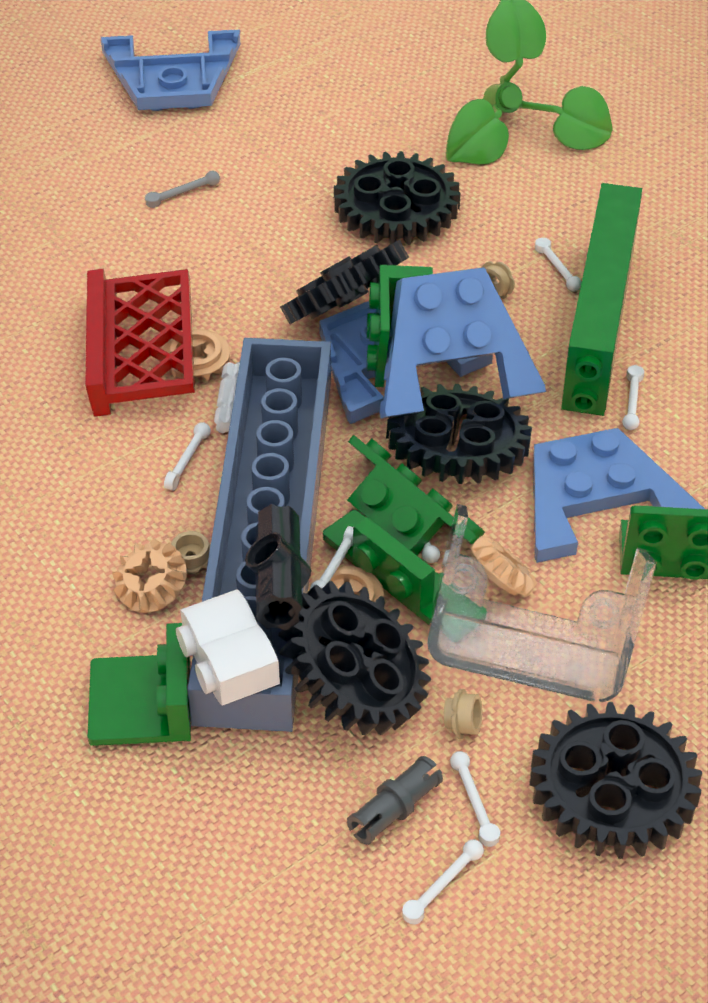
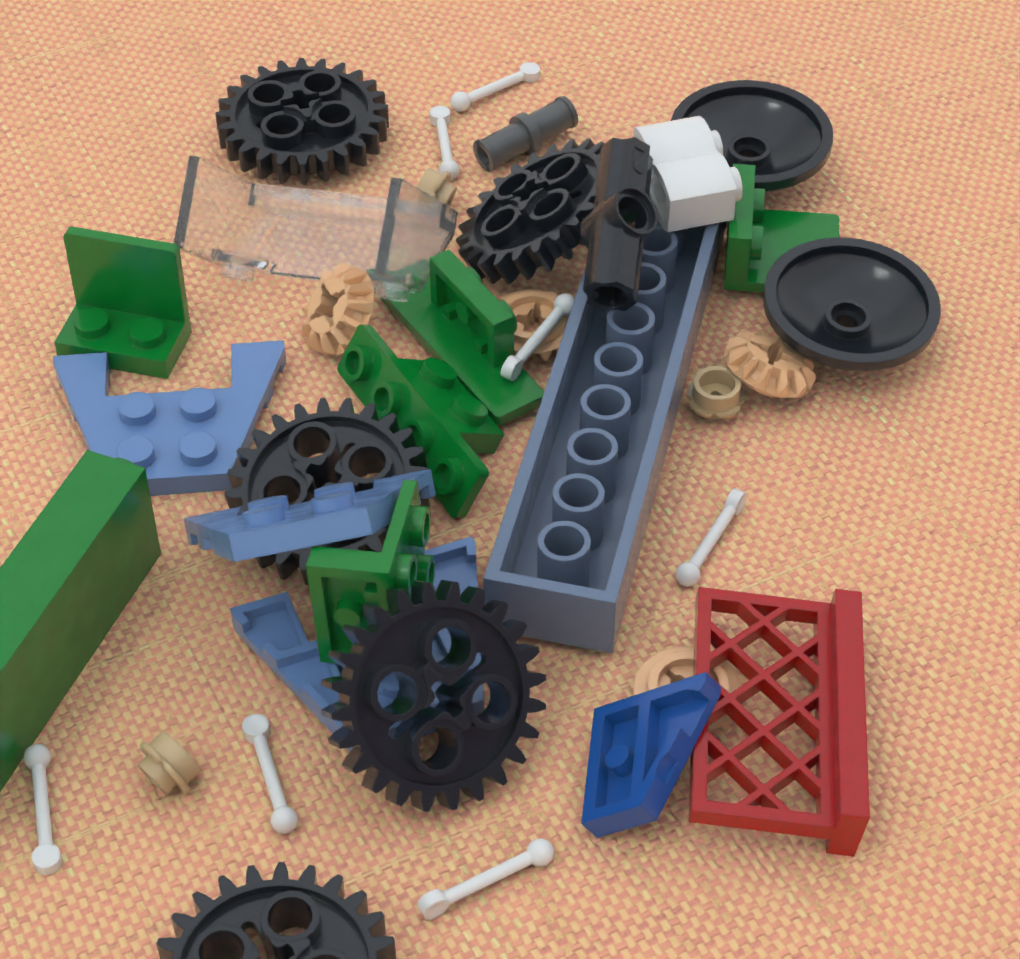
camera: 170 degrees left, 0 degrees up
white axle [214,362,240,434] -> none
none -> white hinge [417,838,554,920]
none -> blue wing [581,672,721,838]
none -> black dish [671,80,833,193]
none -> black dish [763,237,941,371]

